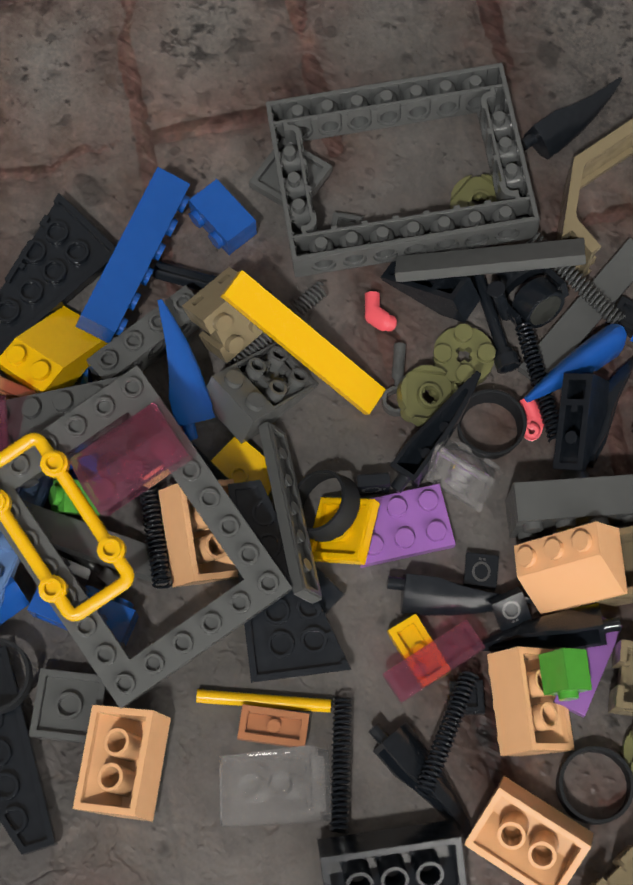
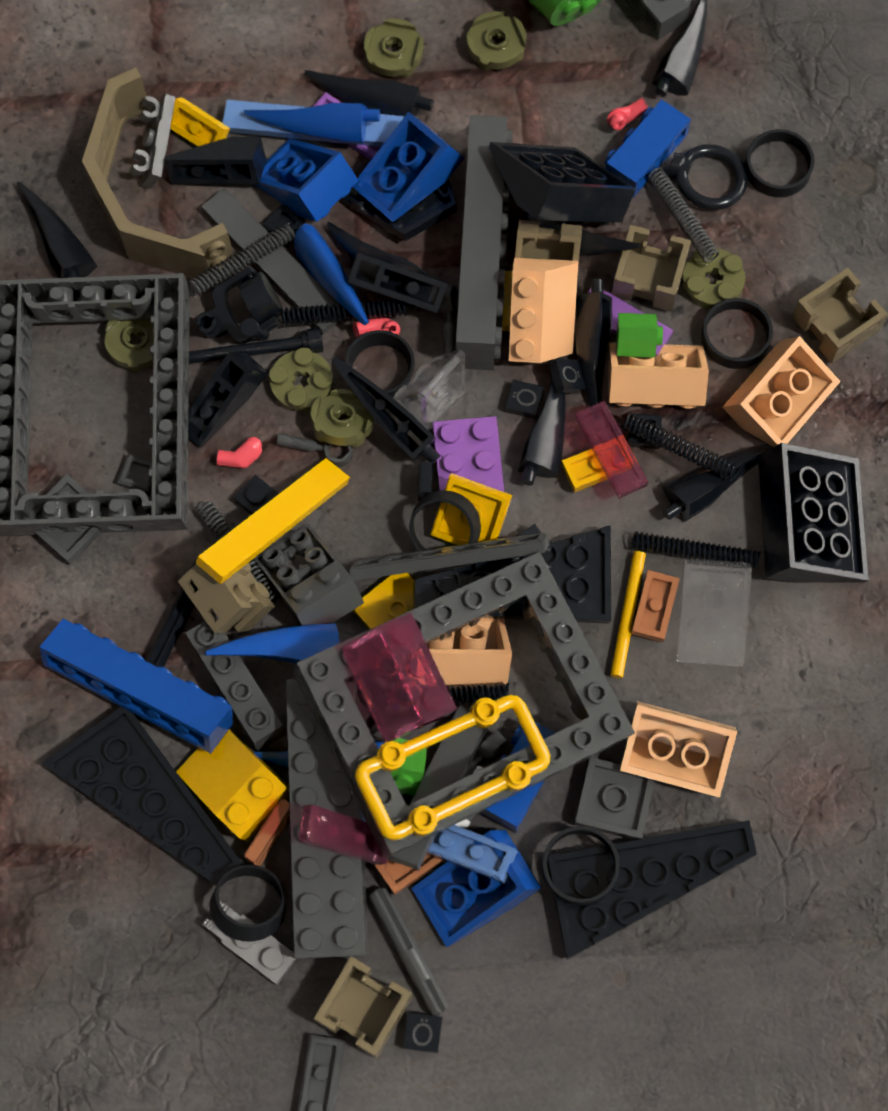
camera: 80 degrees left, 0 degrees up
blue brick [189,179,257,255] -> none
dark grey tile [395,238,586,282] -> none
none -> black plate [234,475,279,515]

